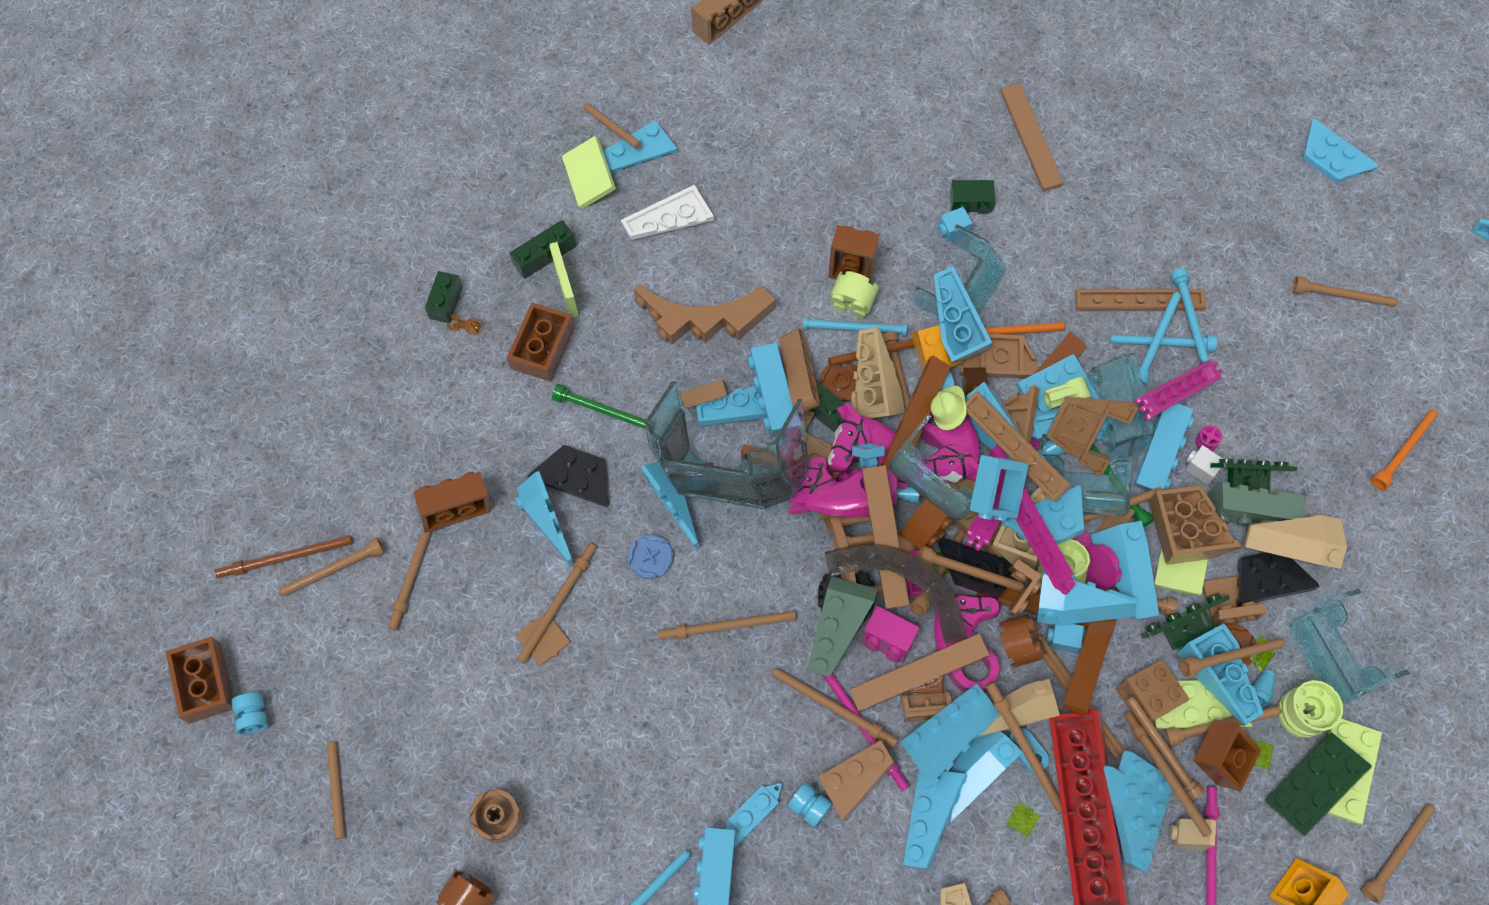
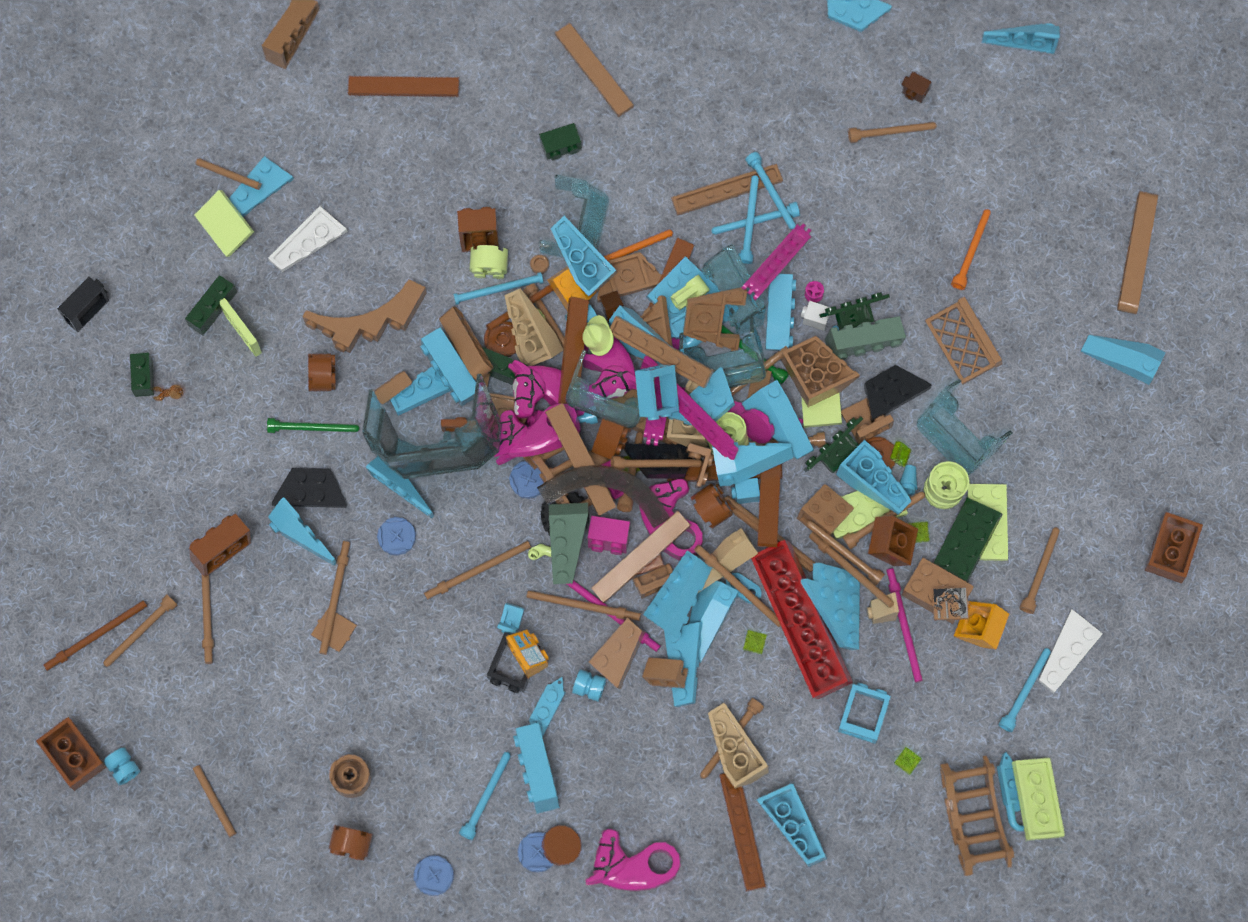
camera: 20 degrees left, 5 degrees up
dark orange brick [507,302,575,382] -> none
medium azure tile [852,443,884,468] -> none
medium azure brick [937,207,973,242] -> none
medium nougat piece [1179,638,1285,678] -> none
tan wedge [1244,514,1347,569] -> none
none -> black window [57,277,109,332]
none -> dark orange brick [308,353,335,392]
none -> dark orange tile [348,76,459,97]
none -> black window [487,632,541,694]
none -> medium azure bracket [497,603,525,634]
none -> light orange slope [506,630,549,678]
none -> medium blue tile [509,461,546,499]
none -> yellowish green arm [528,544,551,560]
none -> medium nougat tile [530,255,549,274]
none -> medium nougat hinge [642,658,688,688]
none -> reddish brown brick [901,71,932,103]
none -> medium nougat brick [902,558,974,624]
none -> medium nougat fence [925,297,1002,385]
none -> piece [931,587,970,620]

